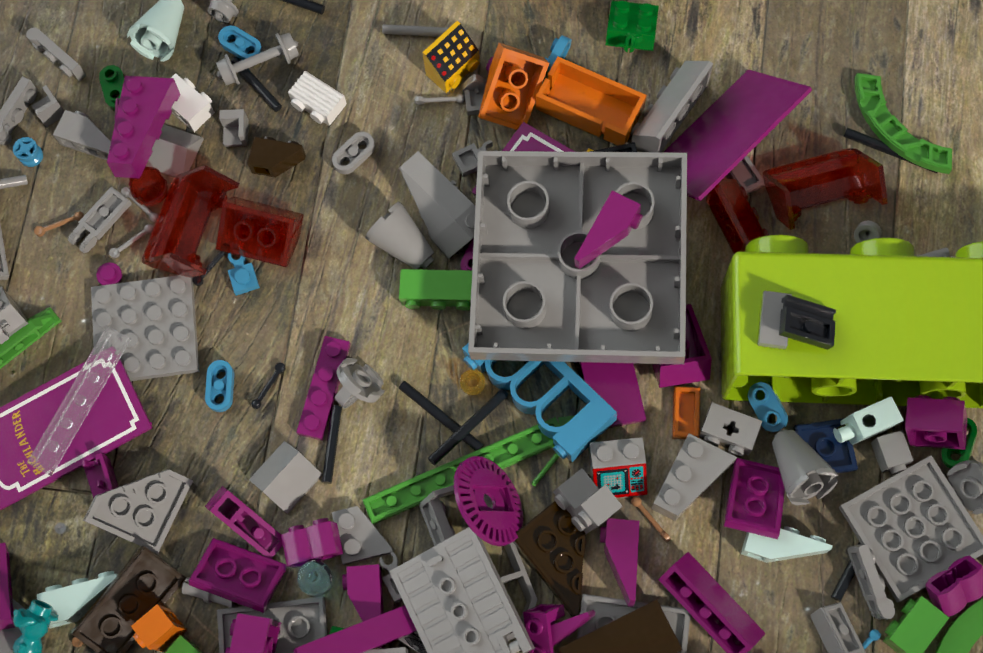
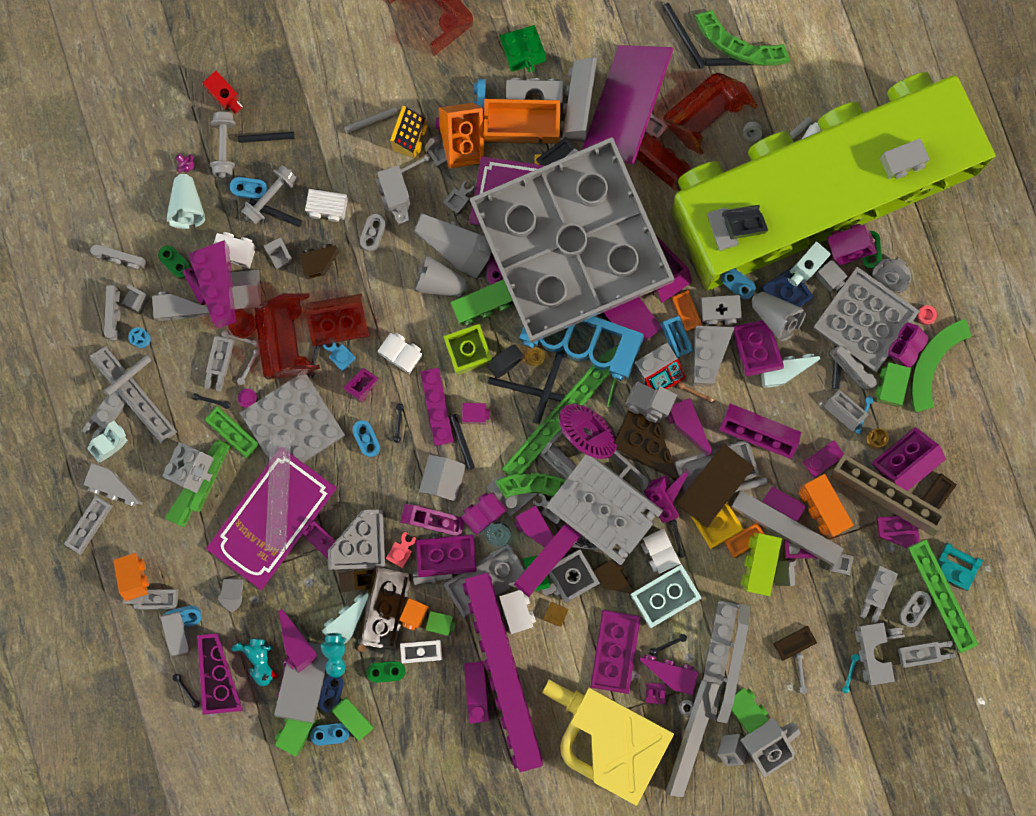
camera: 25 degrees left, 10 degrees up
medium nougat hinge [34,212,84,237] -> none
light grey tile [335,358,385,409] -> none
magenta slope [574,191,643,269] -> none
none -> black hinge [192,393,231,409]
none -> bright green tile [204,406,260,458]
none -> dark brown slope [339,569,374,592]
none -> magenta slope [343,368,379,402]
none -> light grey hinge [375,165,412,225]
none -> white brick [377,333,422,375]
none -> coral plate [386,532,416,568]
none -> lime brick [443,324,492,375]
none -> magenta brick [462,403,490,425]
none -> black tyre [487,344,524,378]
none -> bright green tile [495,473,566,499]
none -> light grey arch [506,78,563,109]
none -> dark azure tile [660,316,694,358]
none -> black bar [663,3,706,69]

